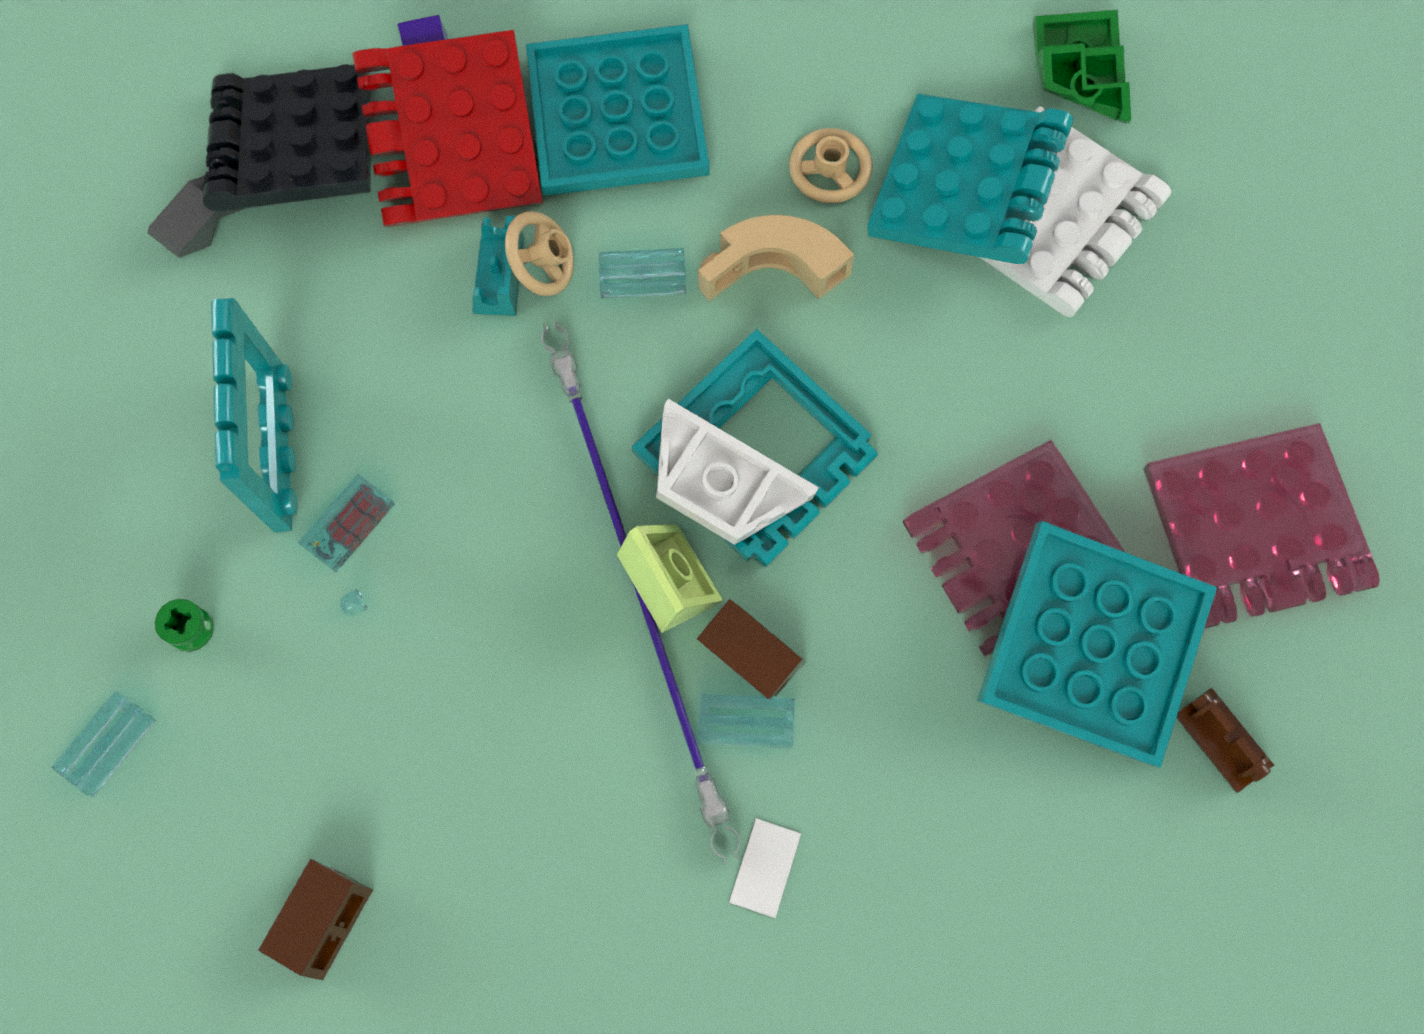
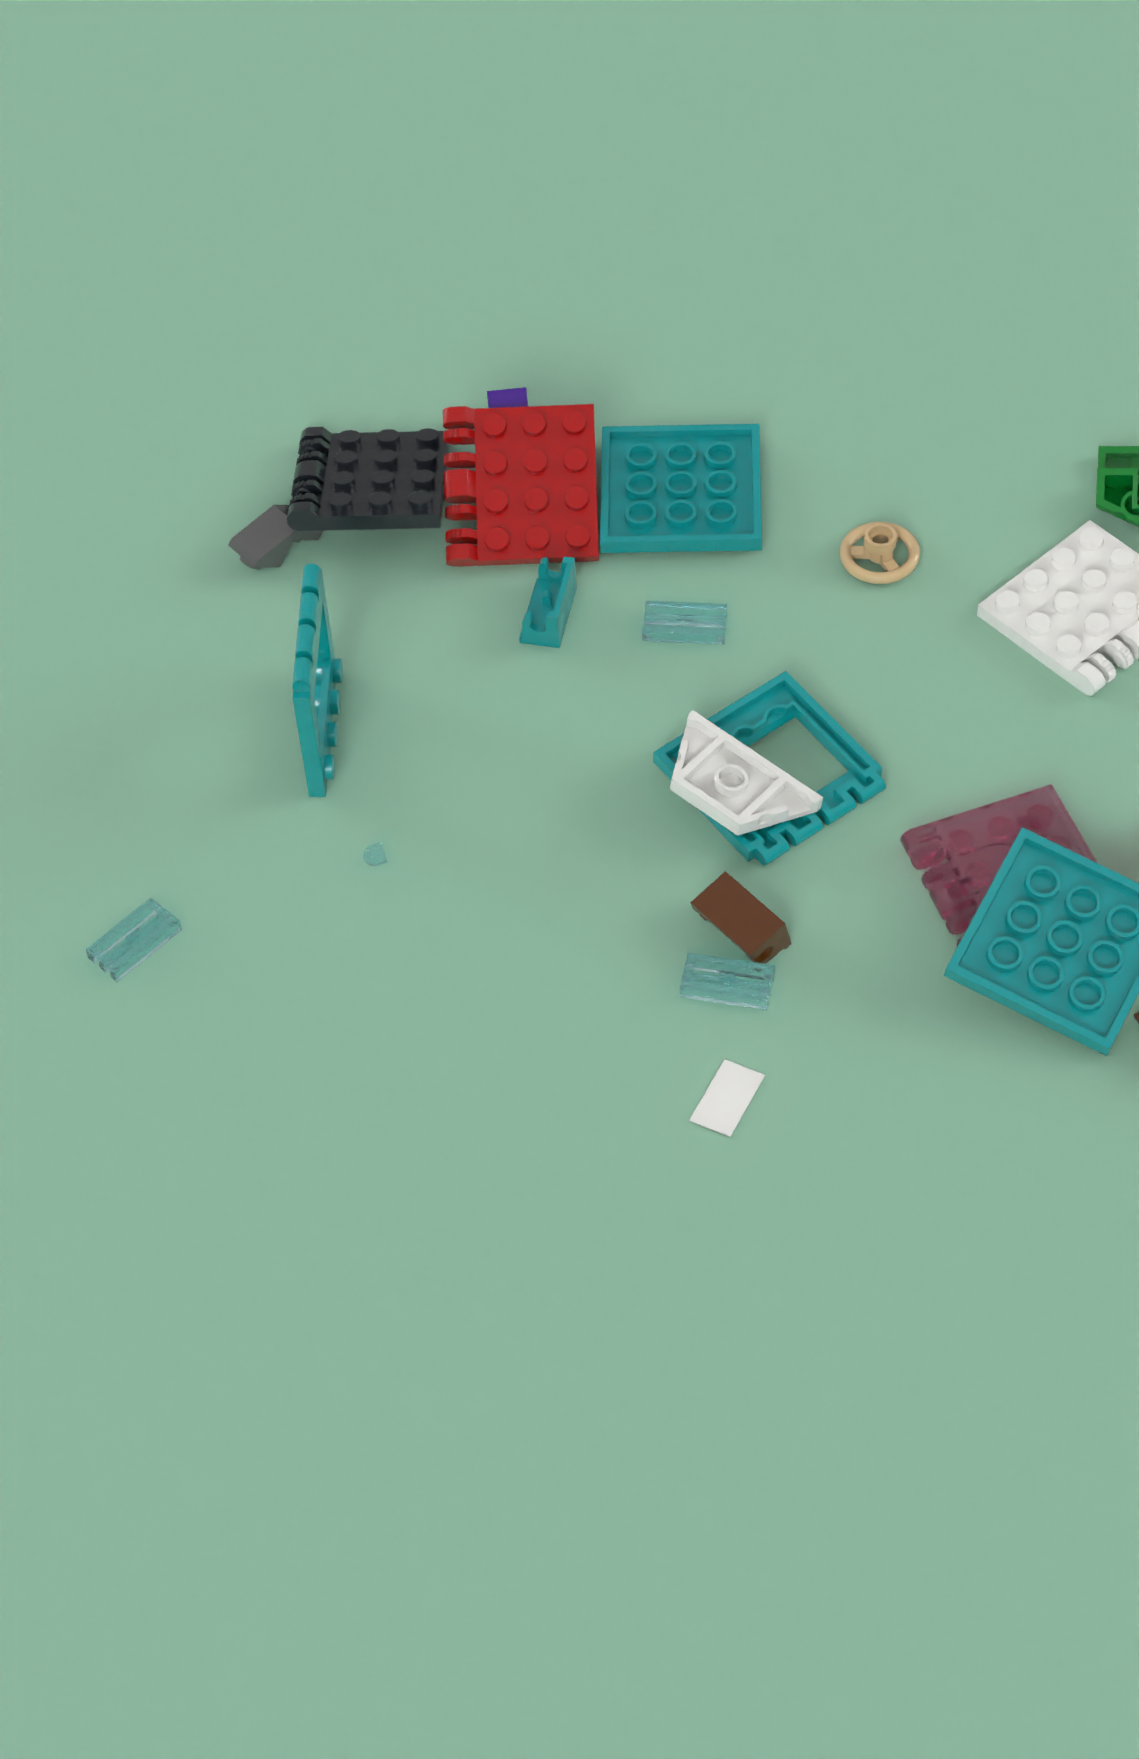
camera: 10 degrees right, 20 degrees down
green wheel [154,599,214,652] -> none
reddish brown hinge [258,859,373,980] -> none
clear light blue tile [298,474,395,573] -> none
tan piece [505,211,574,296] -> none
piece [542,320,740,864] -> none
yellowish green slope [617,524,723,633] -> none
tan arch [698,215,854,301] -> none
teal hinge [867,93,1074,264] -> none

